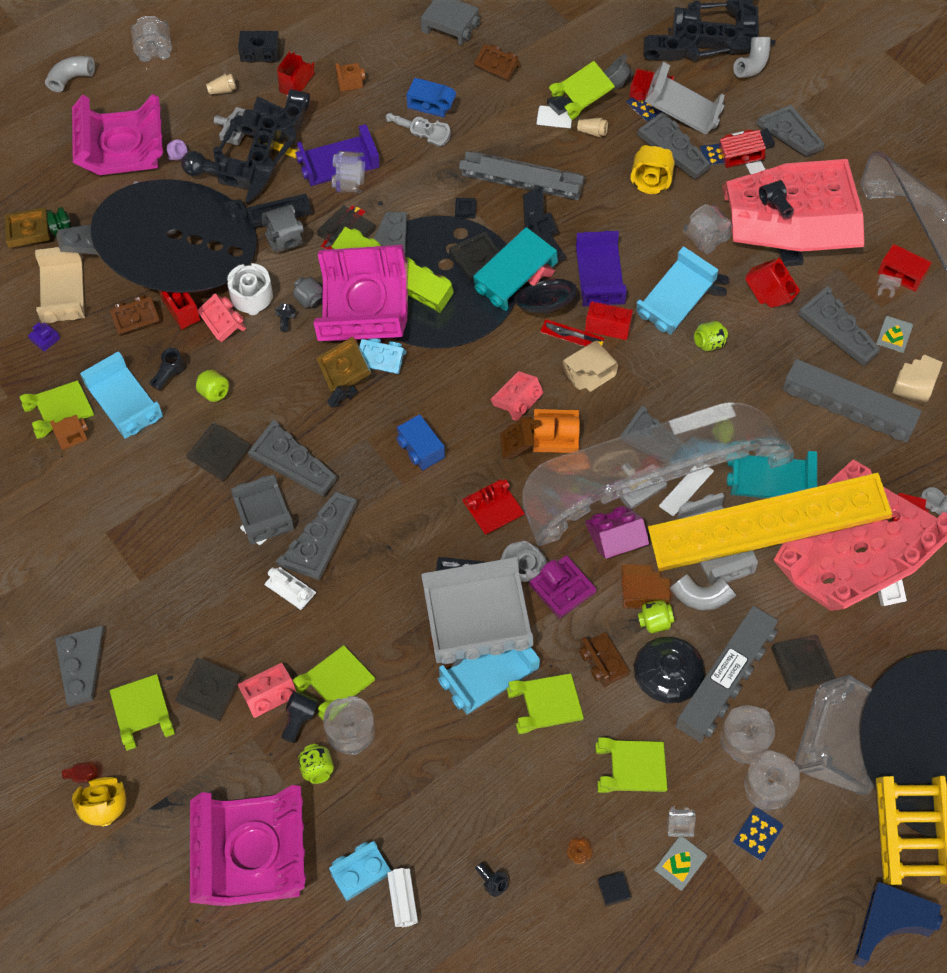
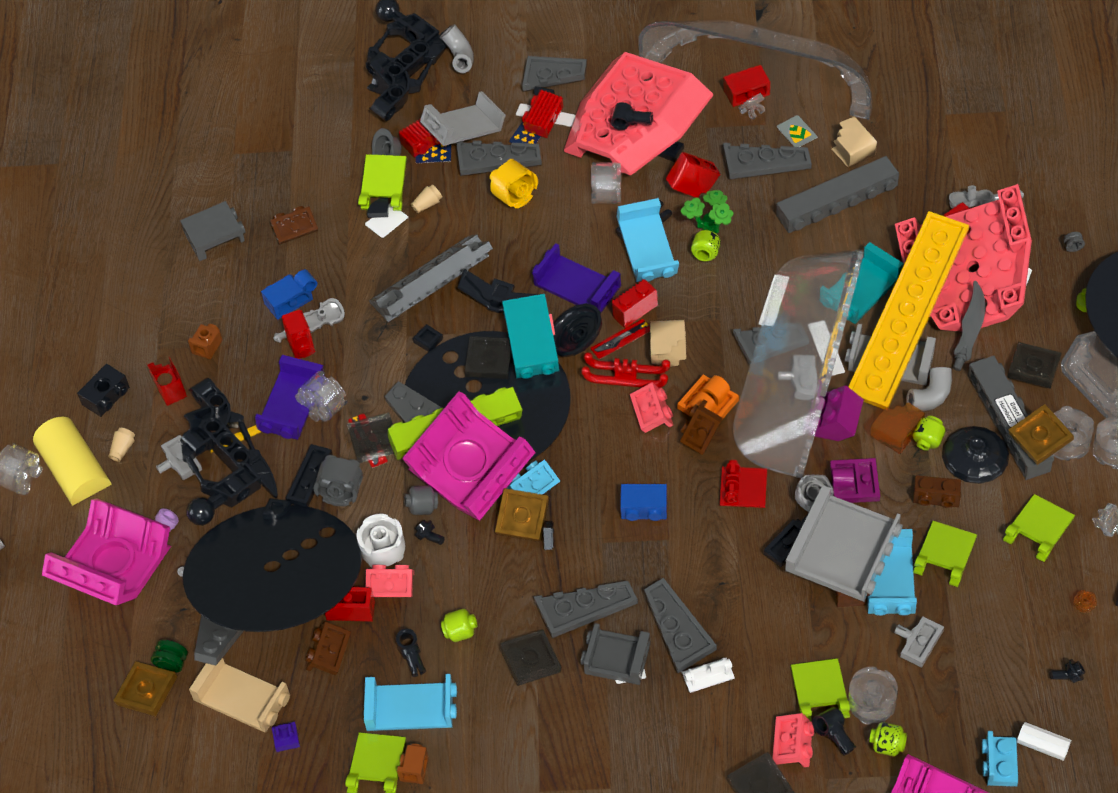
camera: 50 degrees left, 5 degrees down
none -> light yellow brick [33,417,112,506]
none -> red brick [282,310,316,359]
none -> red piece [581,352,670,388]
none -> bright green plant [681,190,733,233]
none -> light grey plate [894,617,944,668]
none -> dark grey sword [952,281,985,371]
none -> pearl gold plate [1008,404,1074,465]

